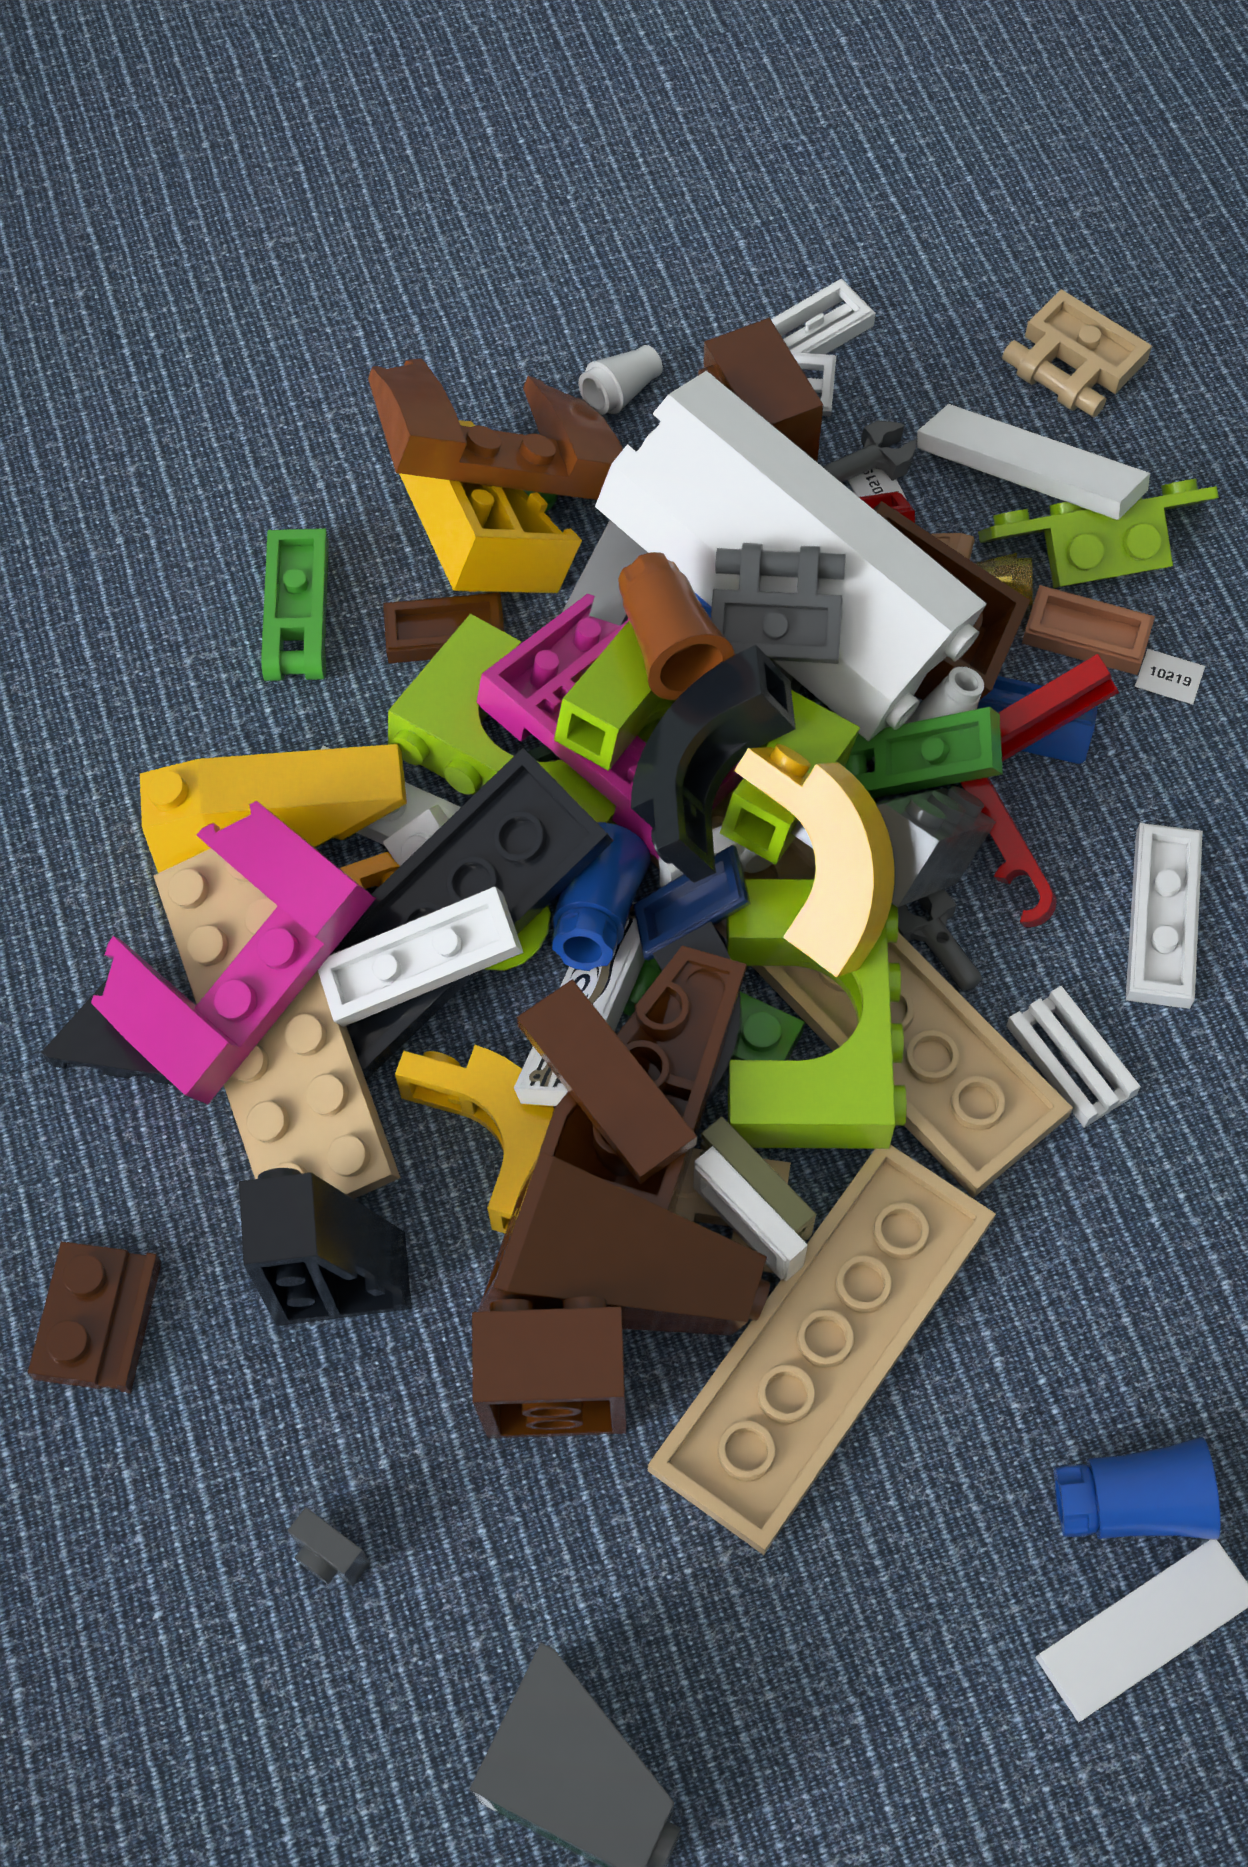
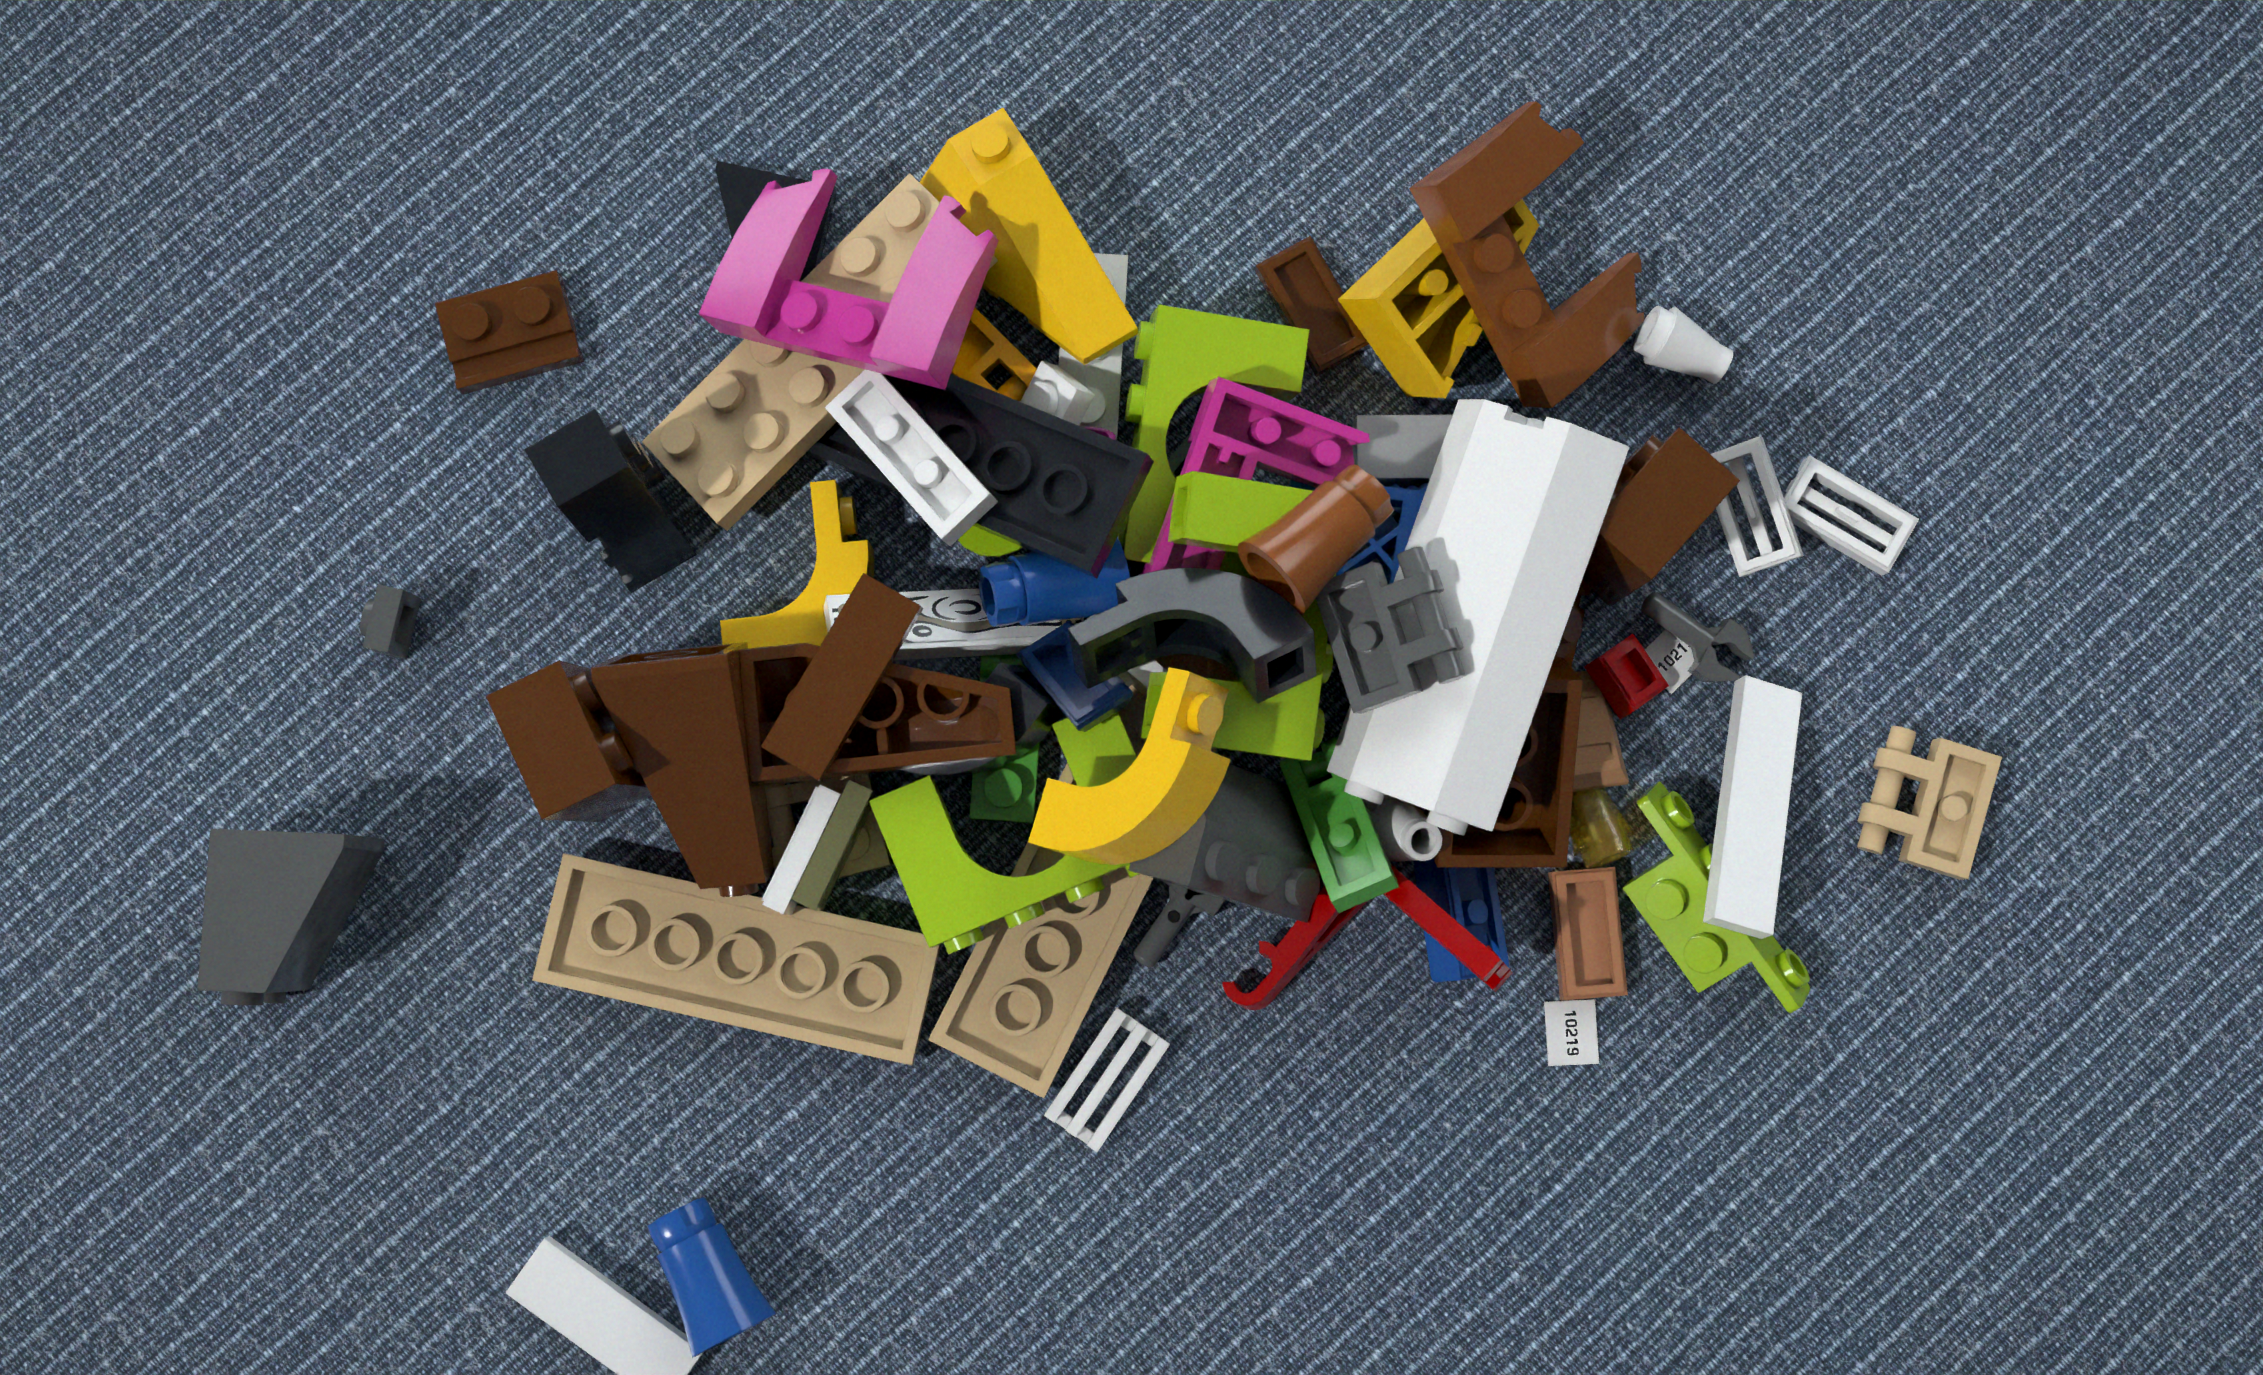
camera: 60 degrees right, 20 degrees up
bright green plate [261,528,329,681] -> none
white tile [1126,823,1203,1009] -> none

